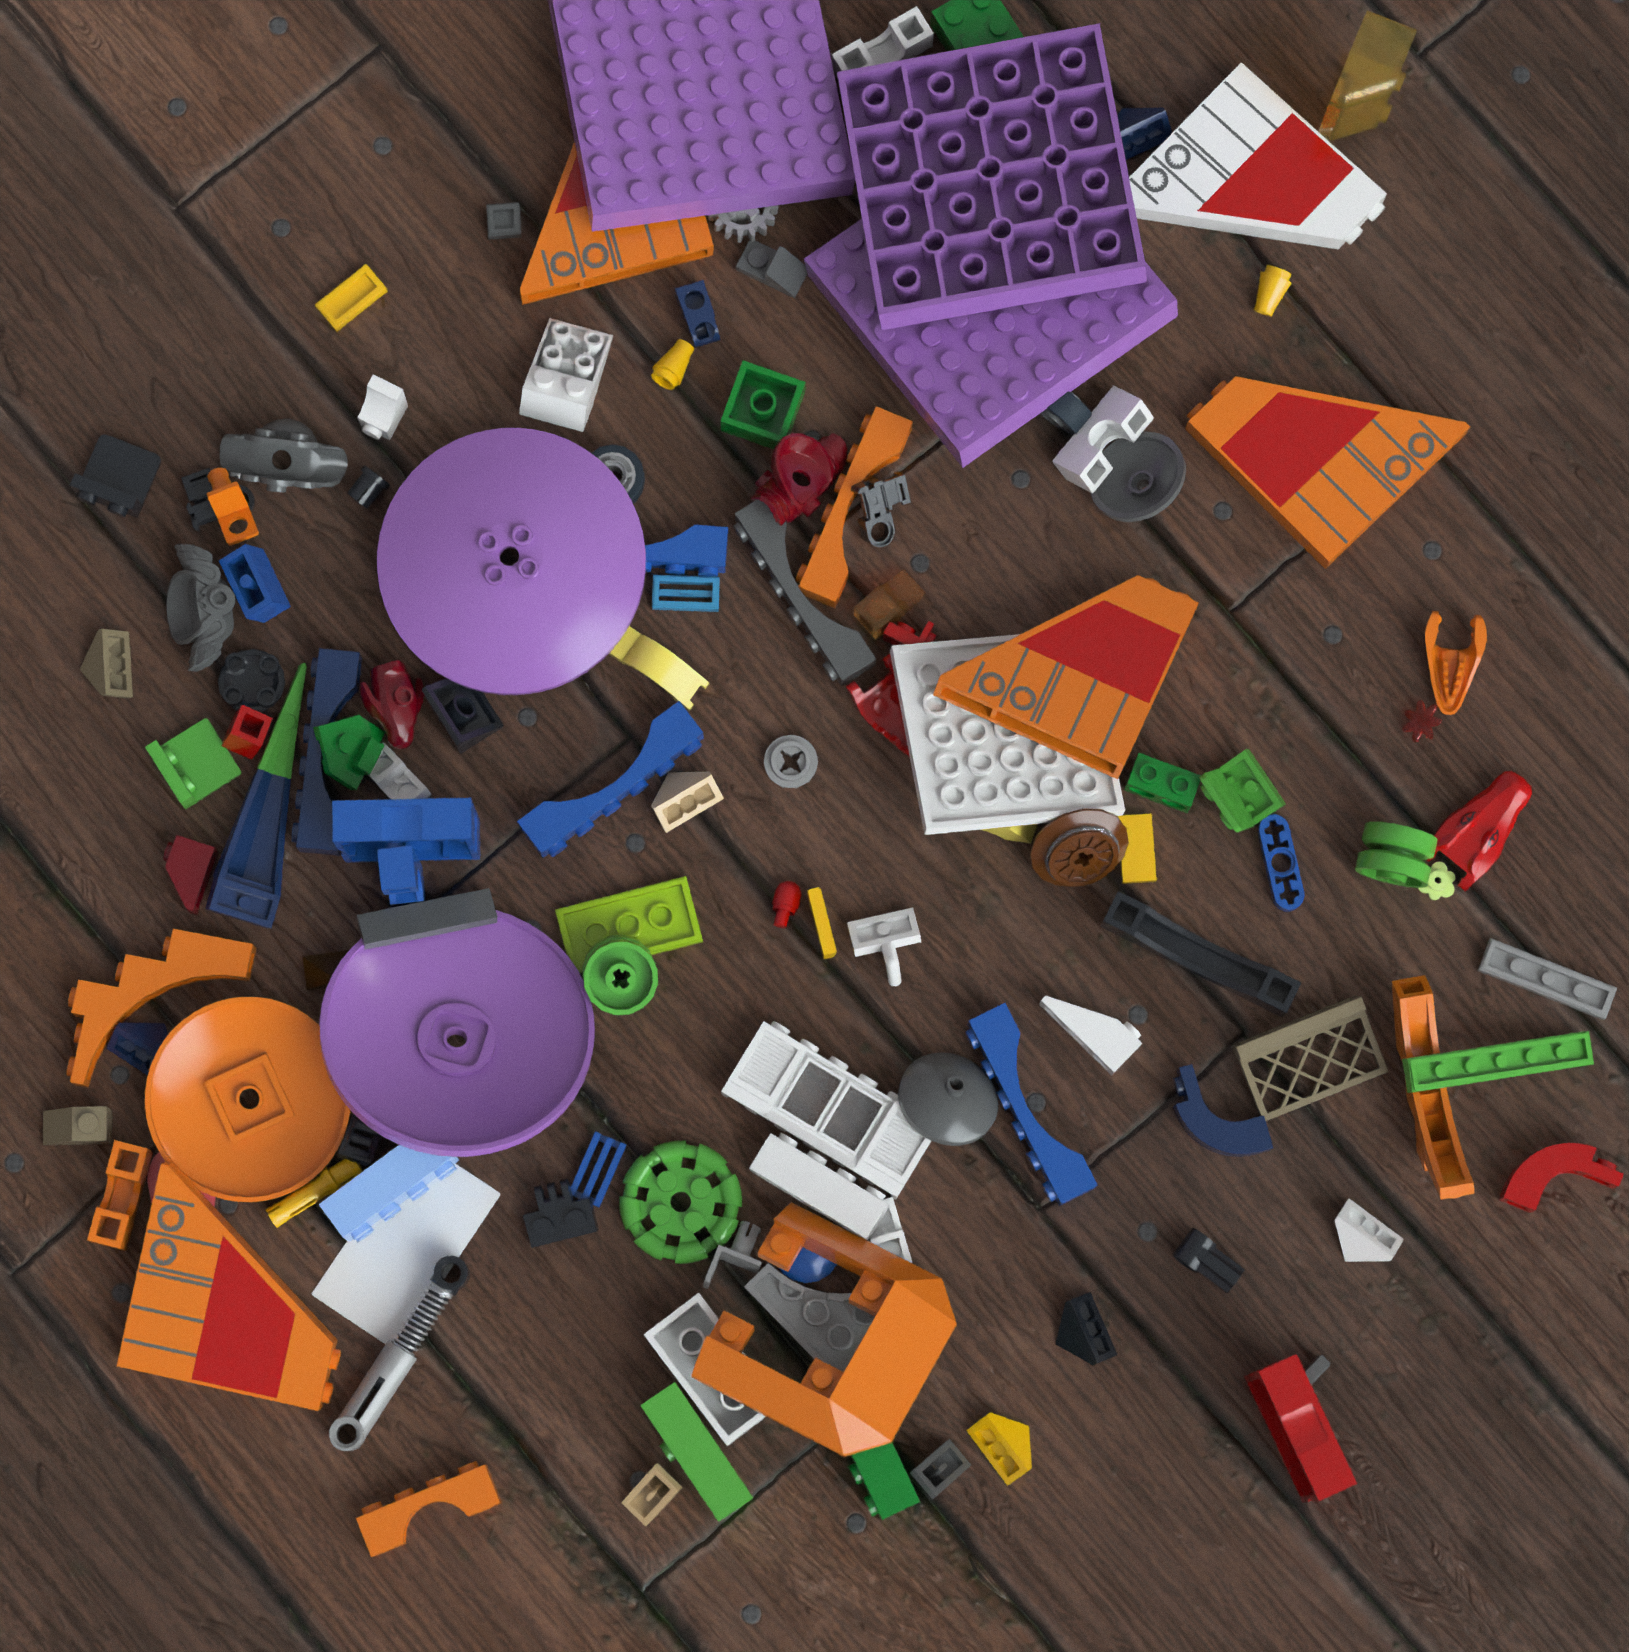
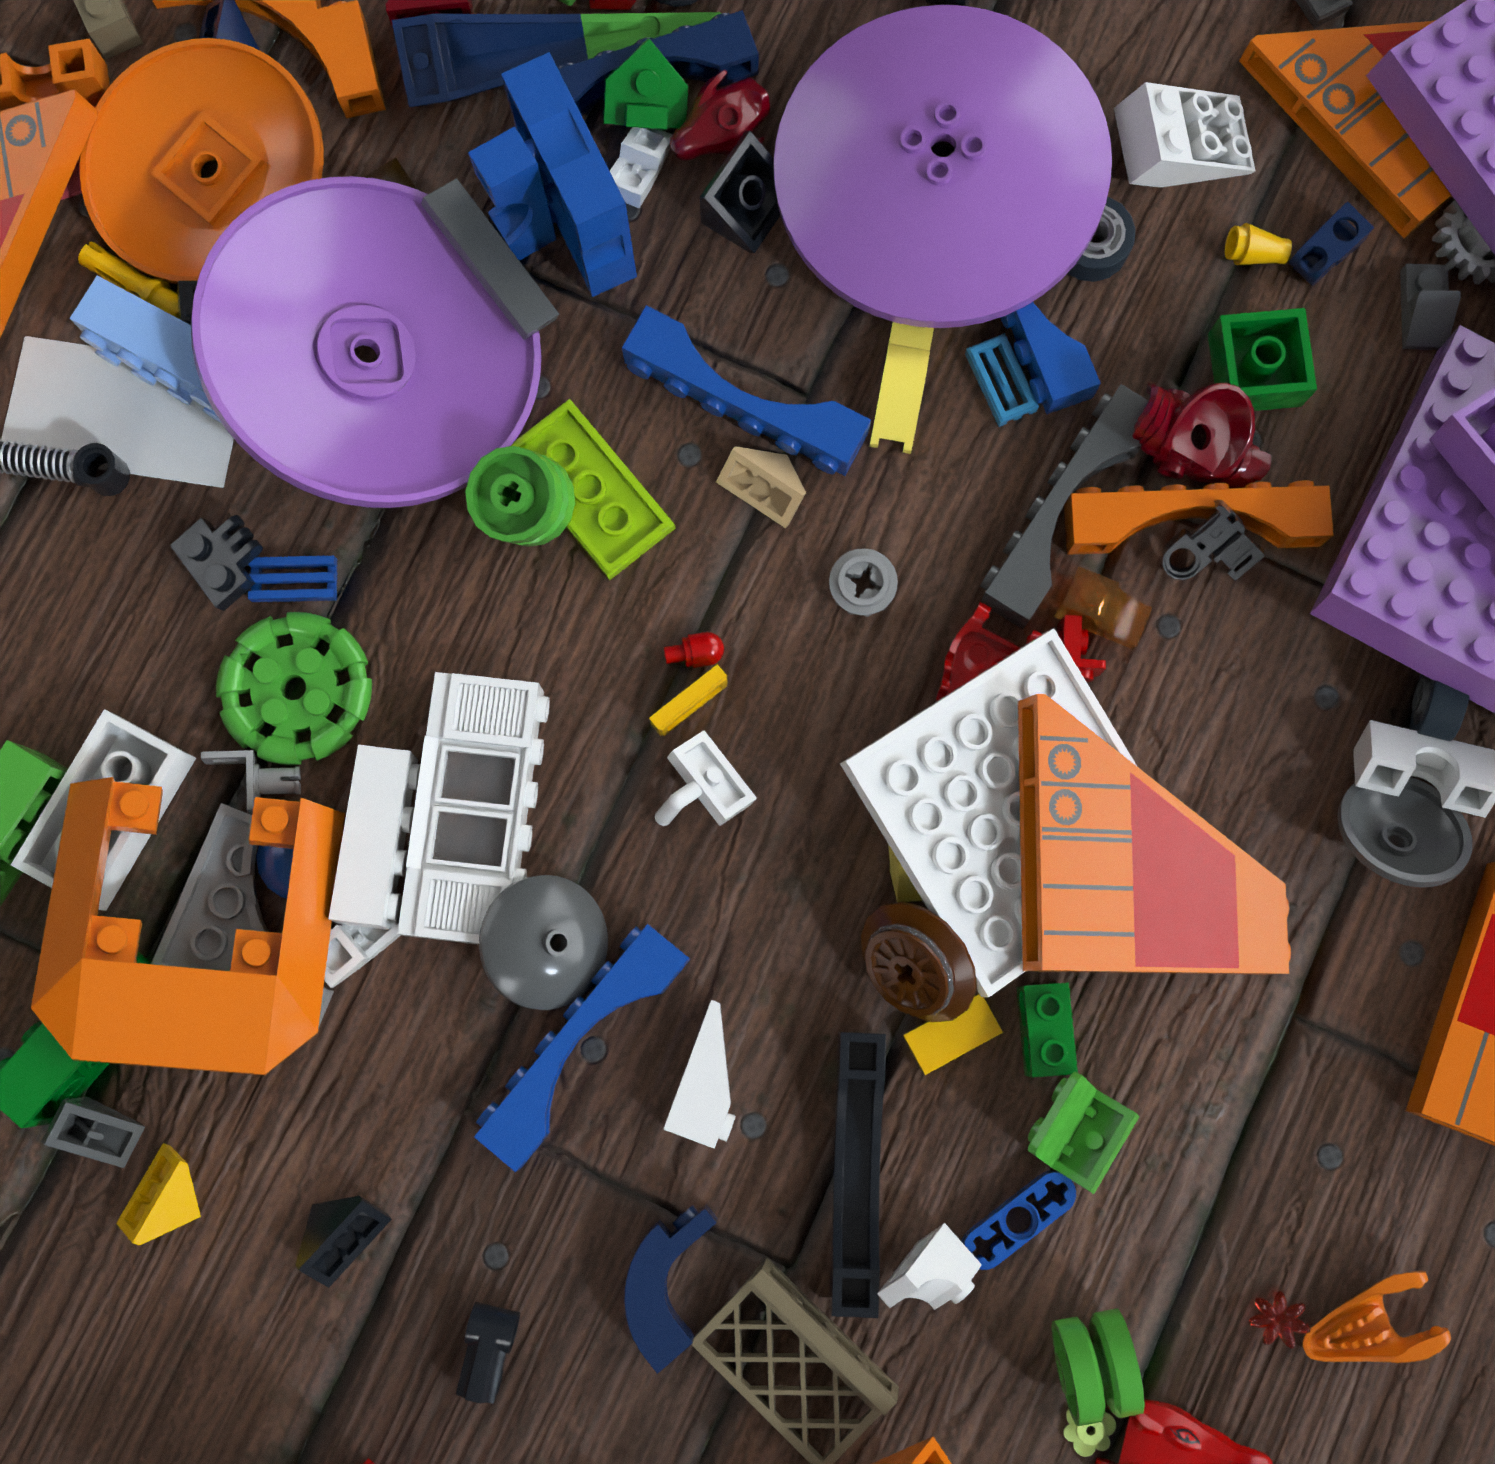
camera: 70 degrees right, 0 degrees up
none -> white arch [877,1223,982,1310]

